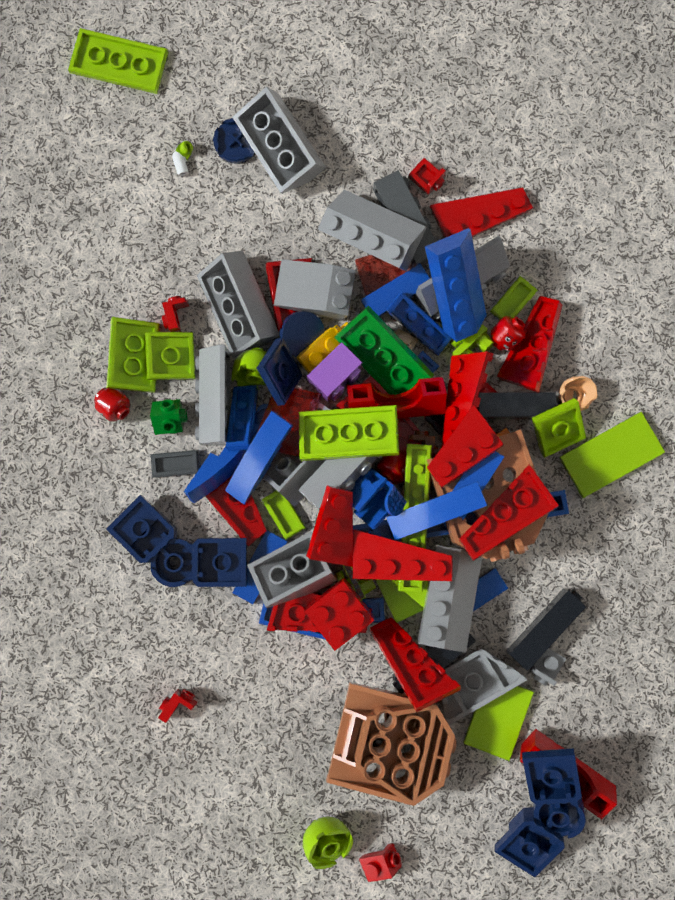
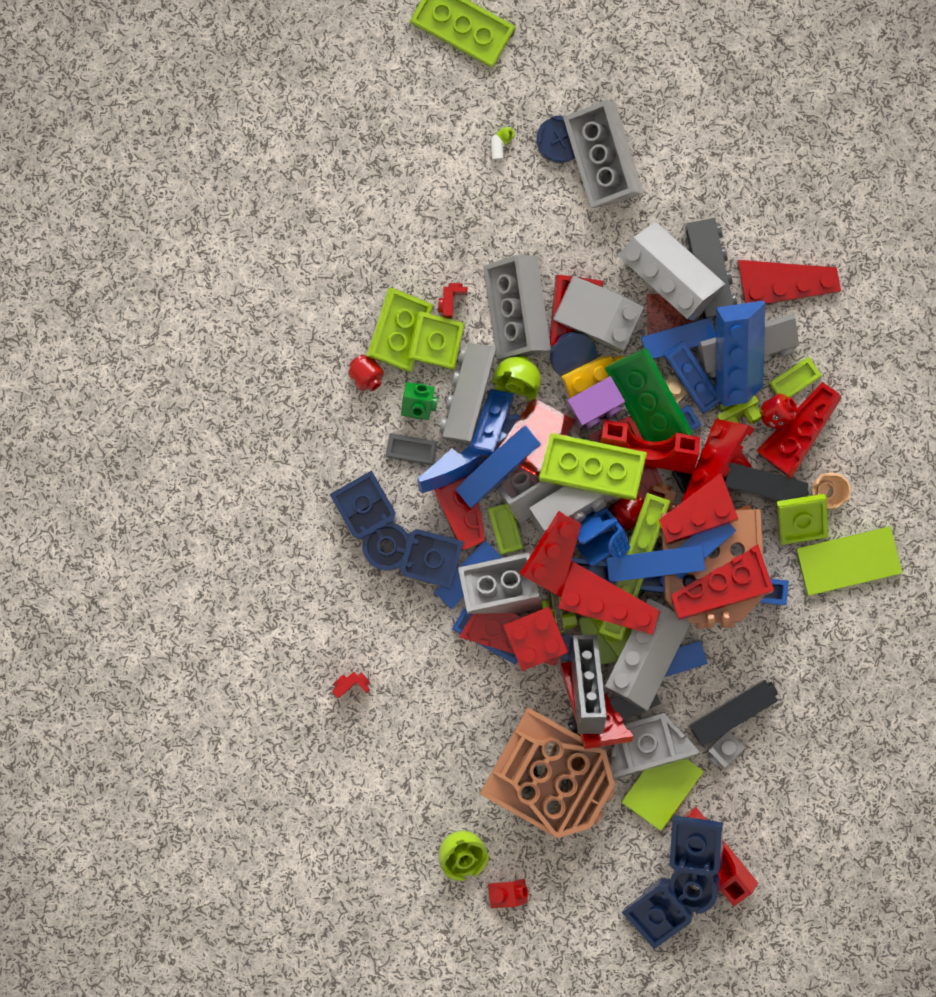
camera: 15 degrees right, 0 degrees up
dark blue tile [257,338,302,406] -> none
red bracket [408,158,446,195] -> none
none -> dark grey brick [569,634,607,734]

